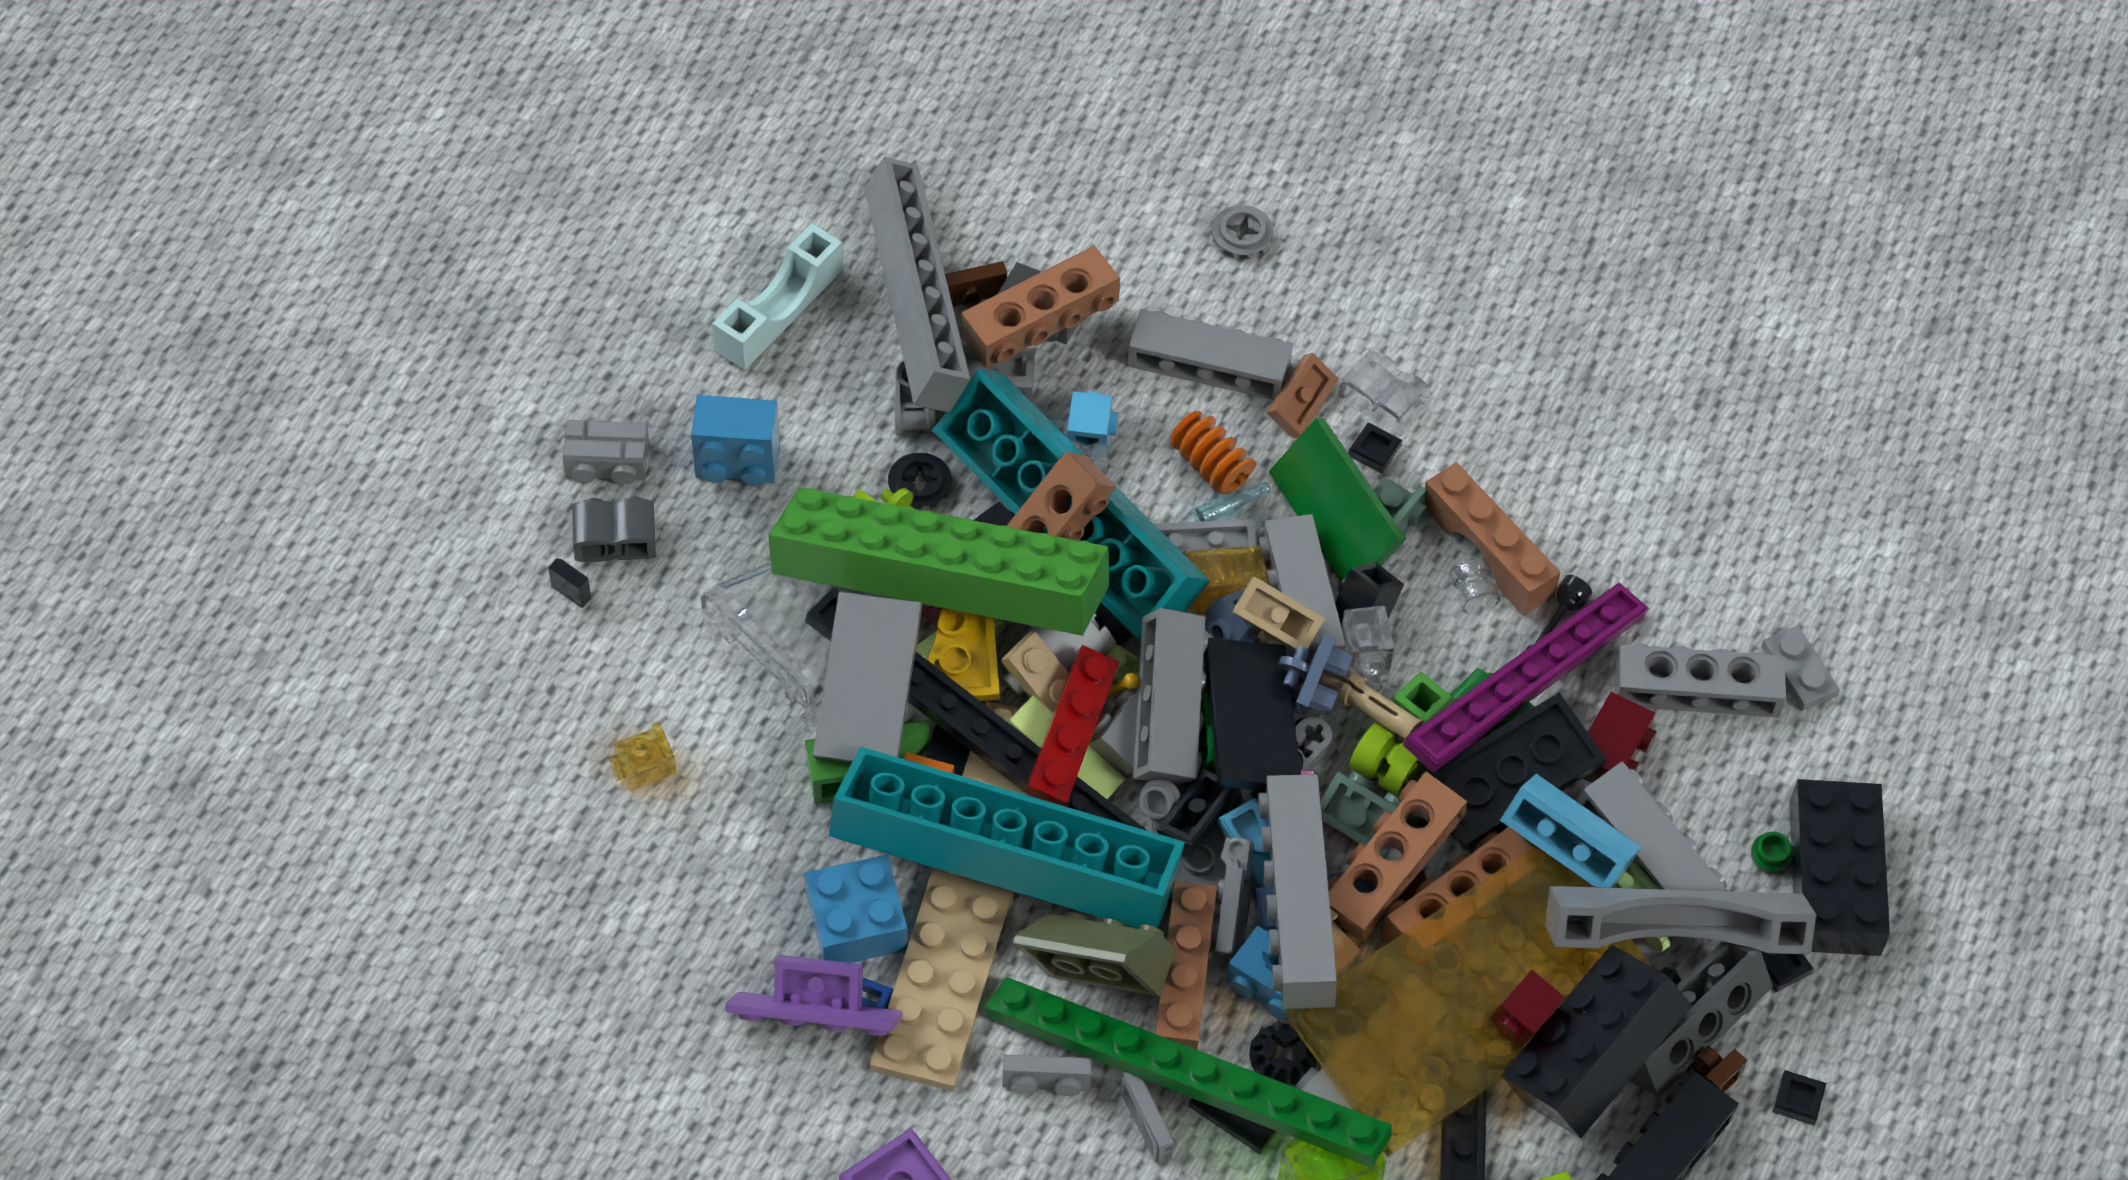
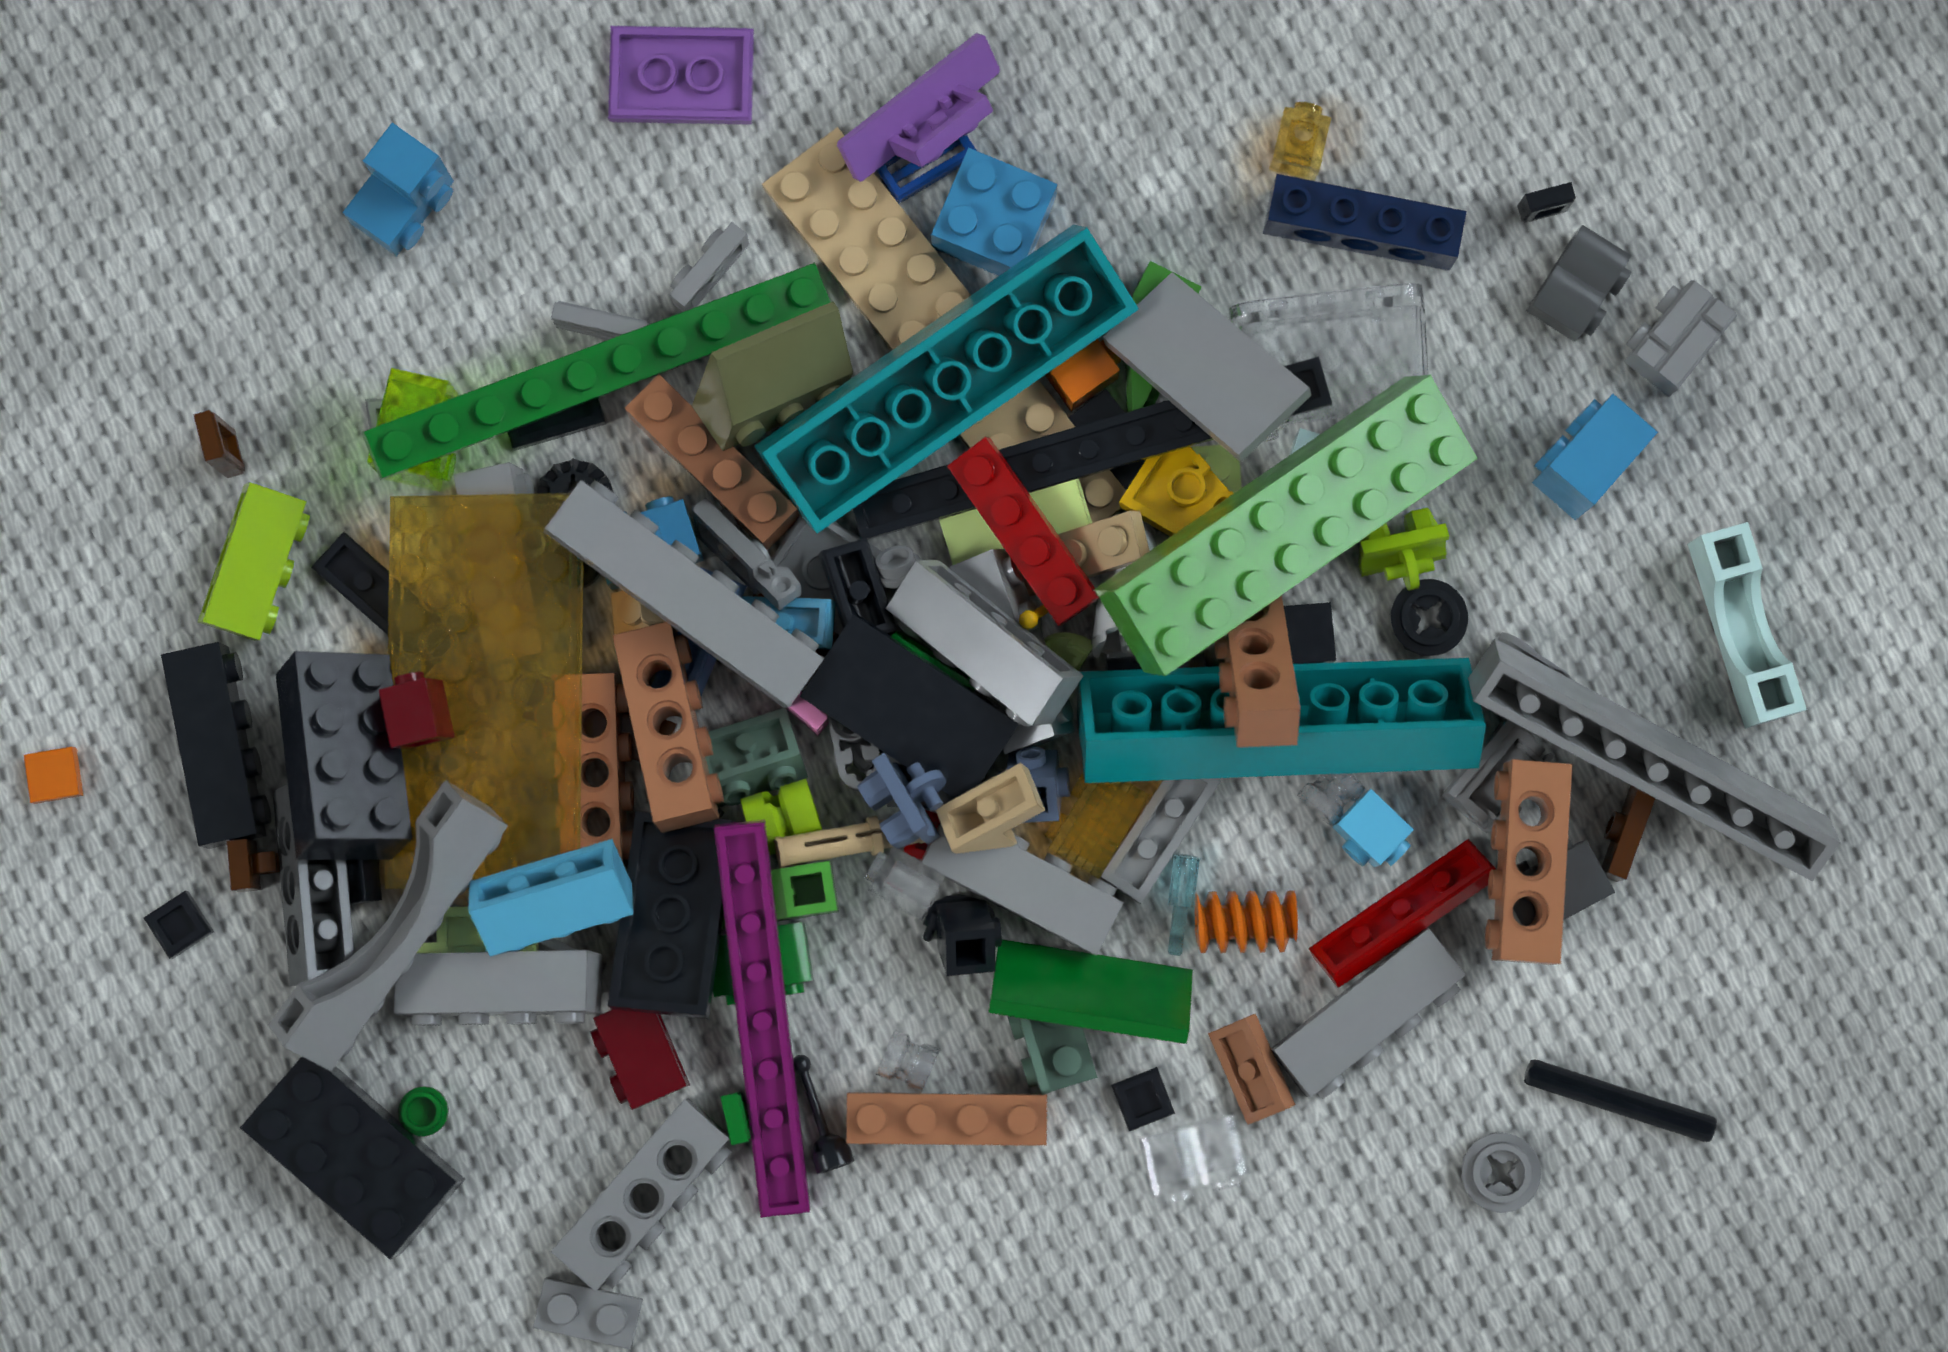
camera: 125 degrees right, 25 degrees up
none -> green tile [720,1092,751,1145]
none -> dark blue brick [1262,174,1467,271]
none -> red tile [1308,839,1496,988]
none -> black axle [1524,1059,1717,1142]

